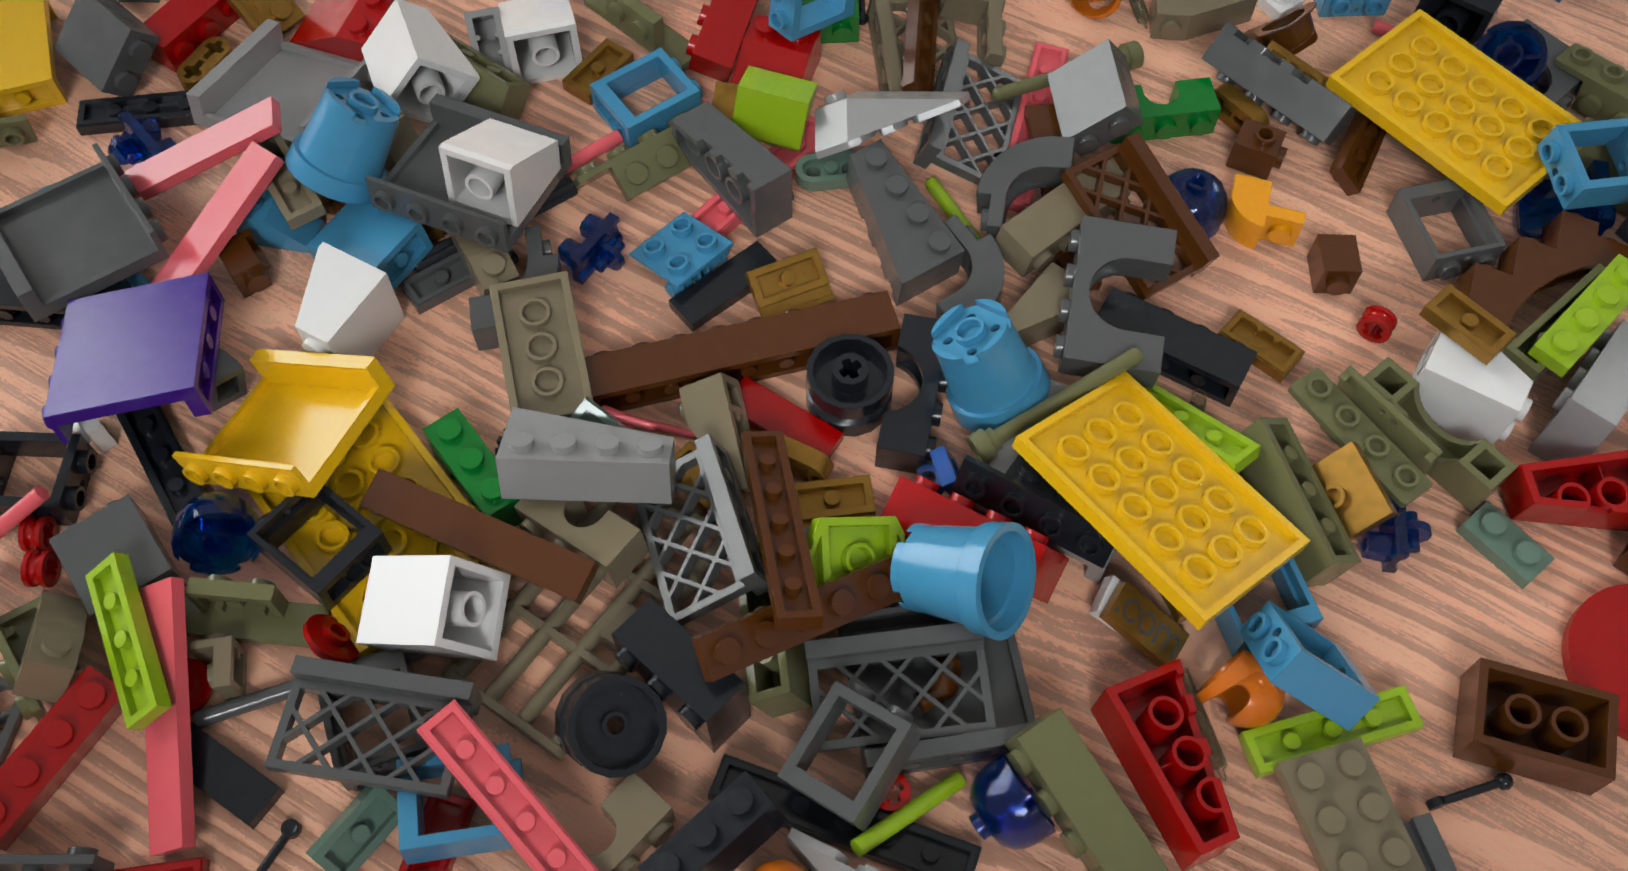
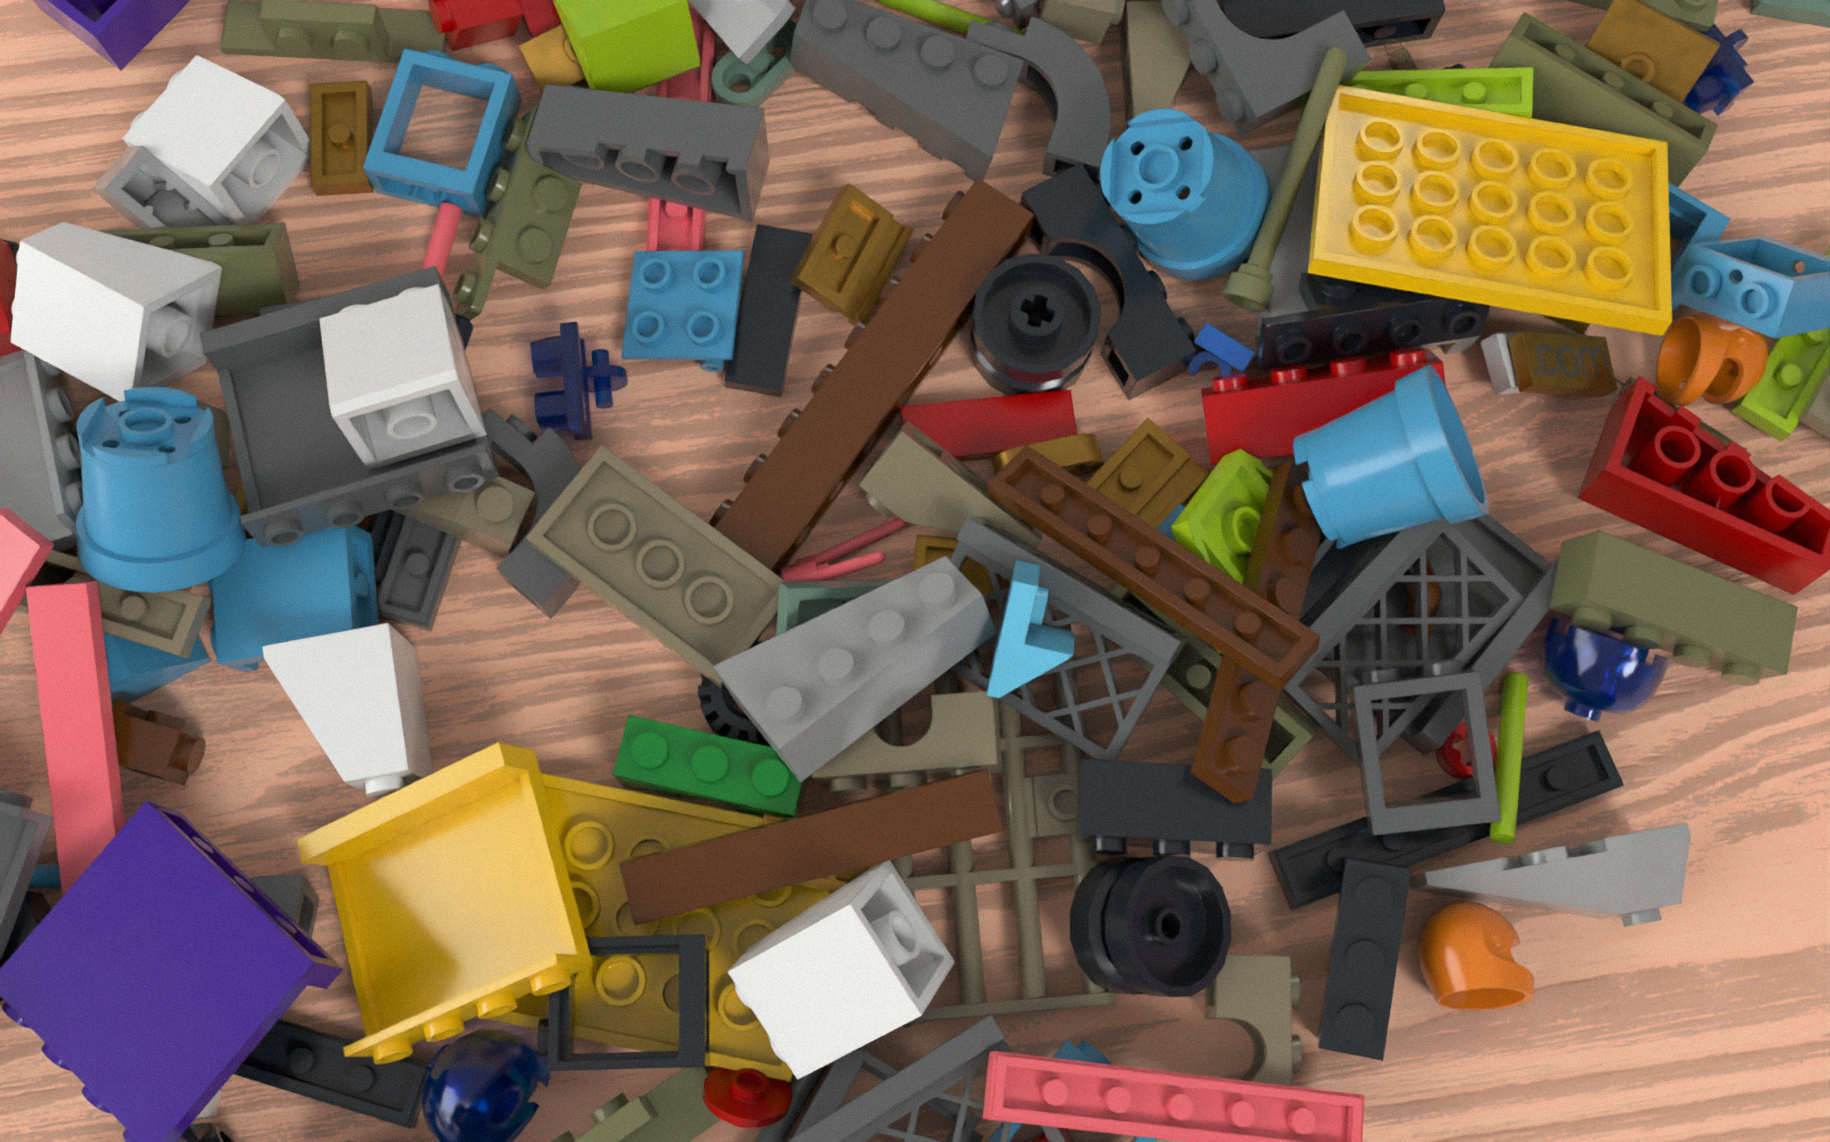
camera: 45 degrees left, 15 degrees up
none -> medium azure slope [987,560,1075,698]

